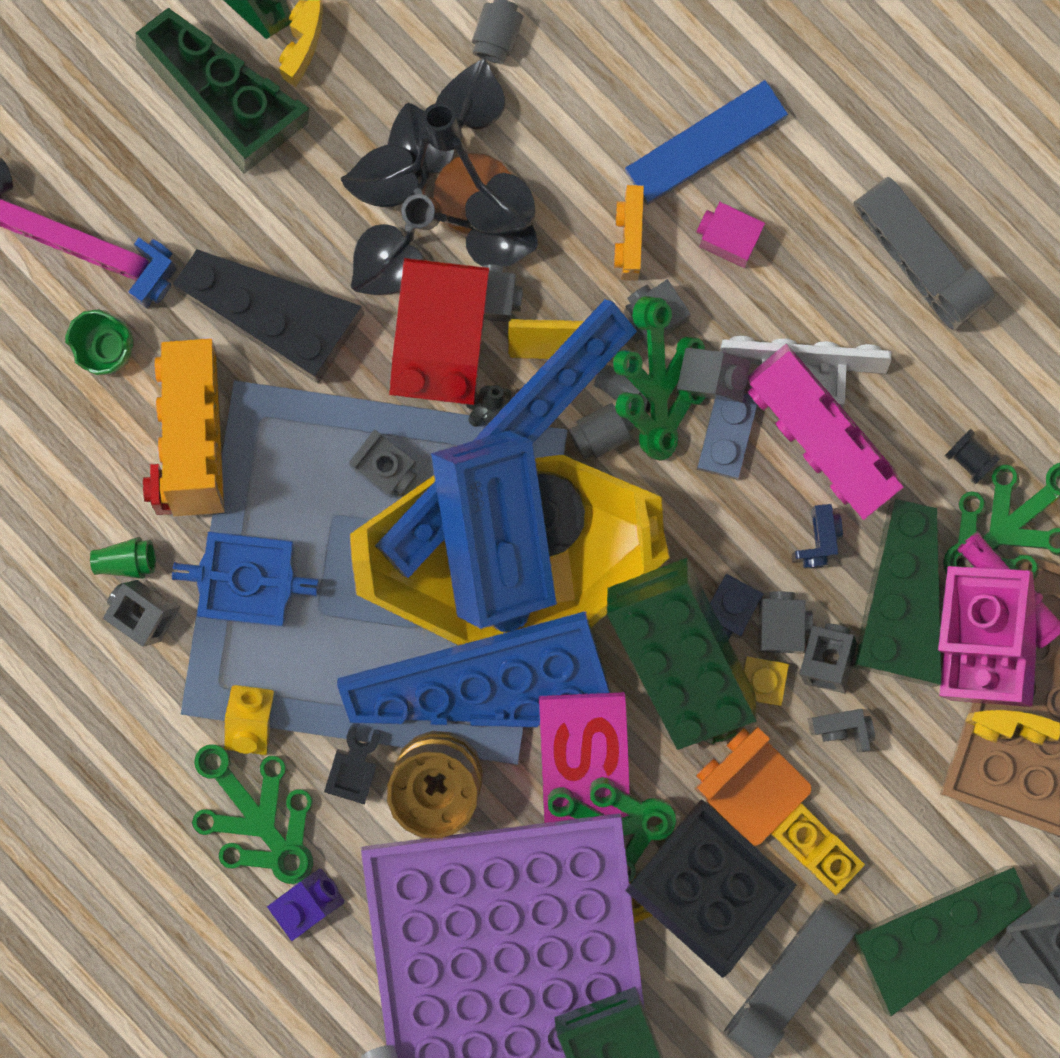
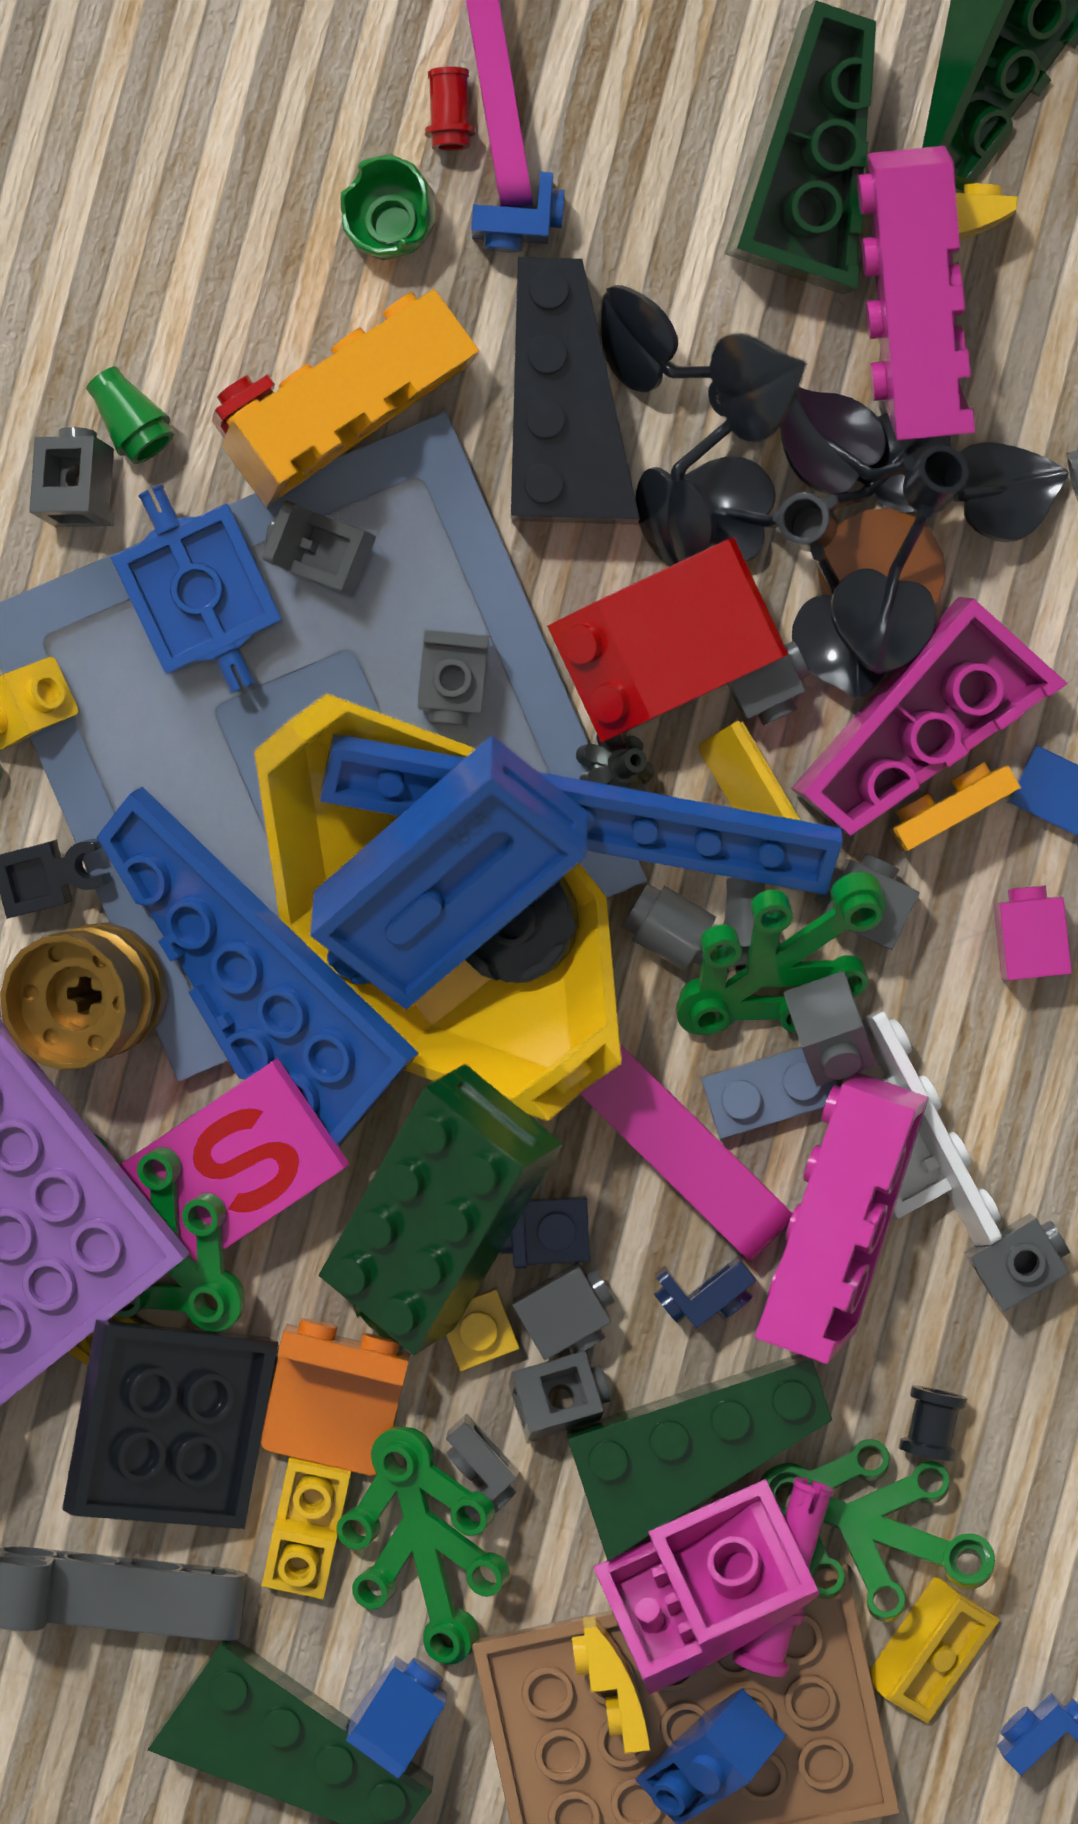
camera: 70 degrees right, 5 degrees up
none -> dark grey bracket [262,500,377,596]
none -> green plant [337,1426,510,1664]
none -> blue slope [346,1656,447,1779]
none -> red pin [425,66,476,151]
none -> dark pink beam [580,1043,793,1262]
none -> black plant [601,285,807,567]
none -> dark pink wedge [791,597,1068,836]
none -> dark pink wedge [858,146,975,440]
none -> dark grey brick [964,1213,1070,1312]

